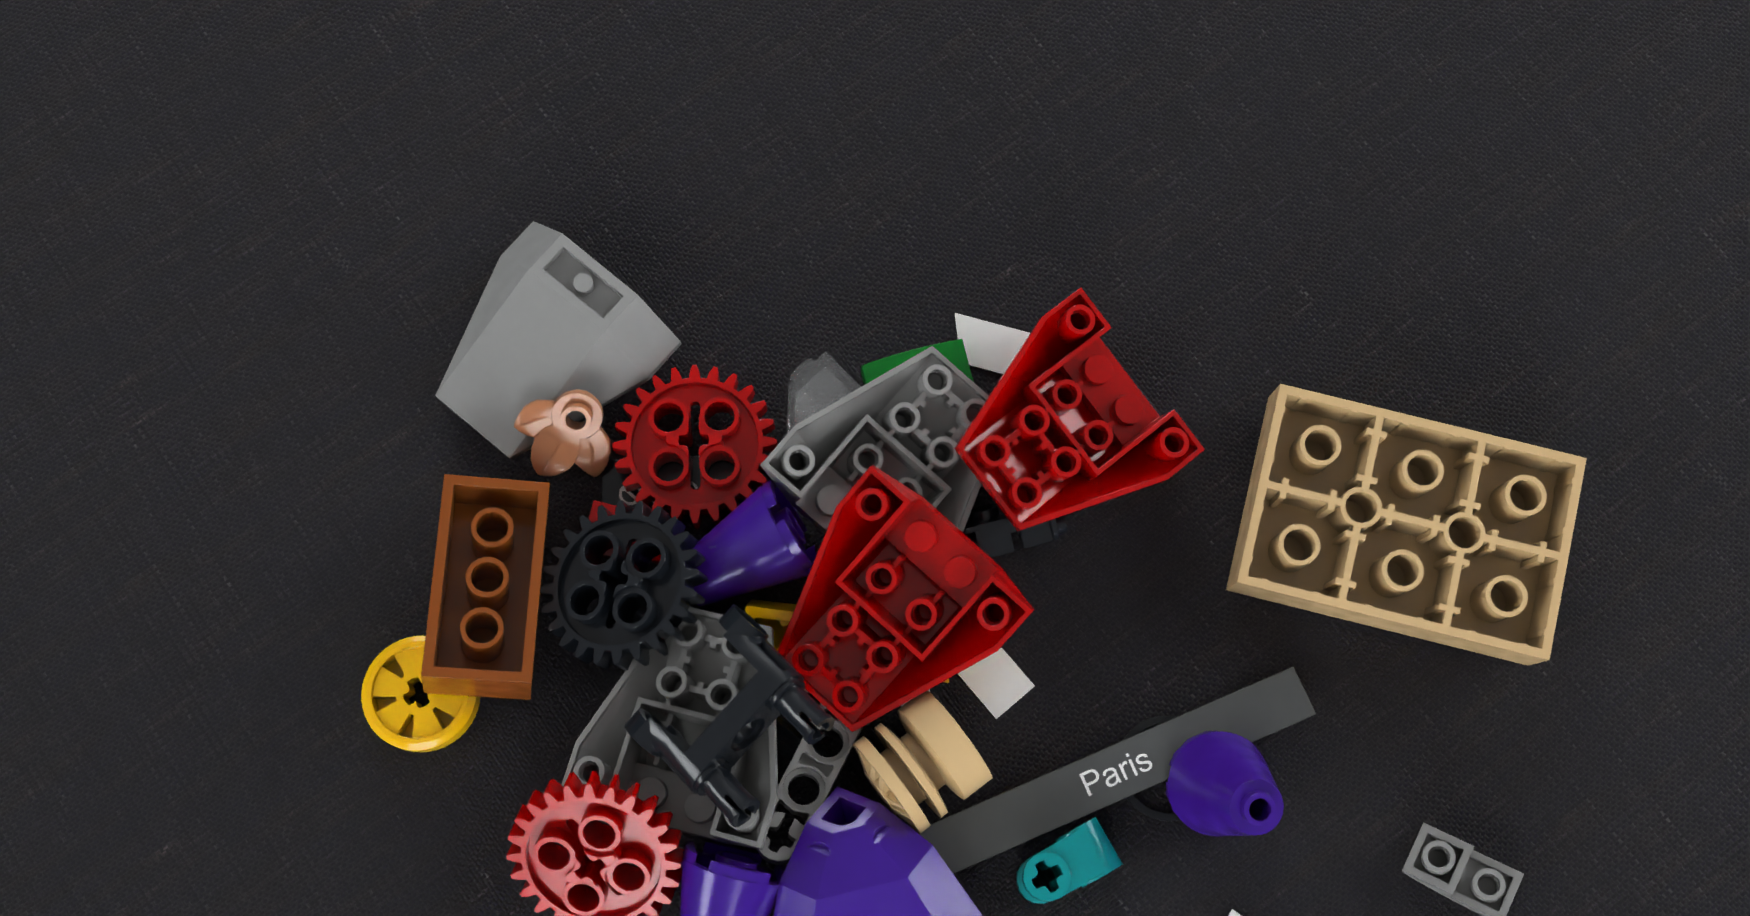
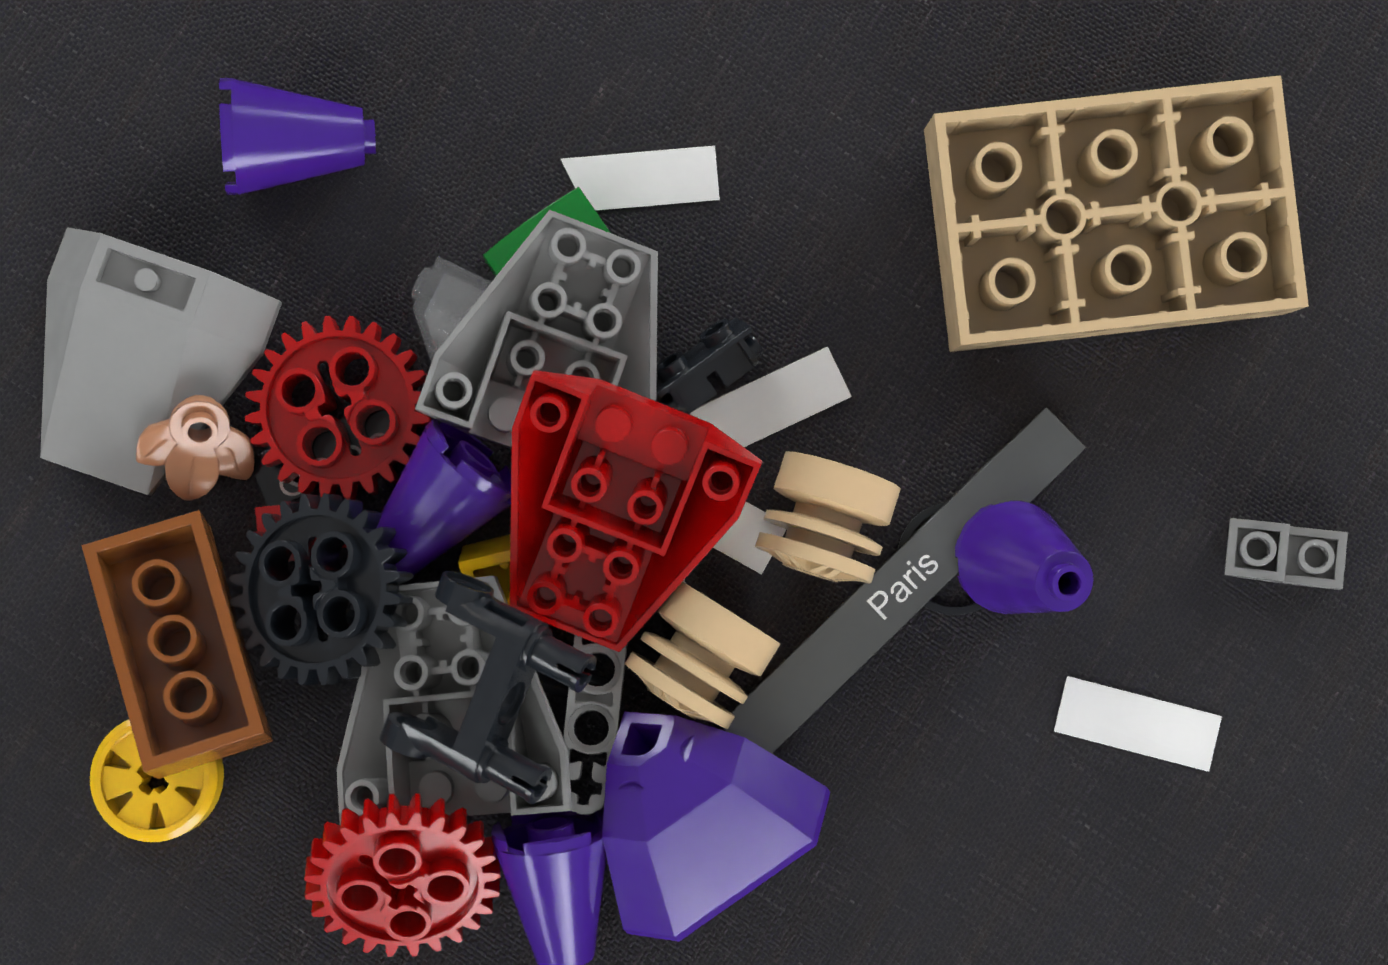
camera: 20 degrees left, 10 degrees up
red wedge [954,287,1205,532] -> none
teal piece [1016,817,1123,904] -> none
none -> dark purple cone [219,78,376,195]
none -> white sticker [689,347,852,447]
none -> tan wheel [755,451,901,584]

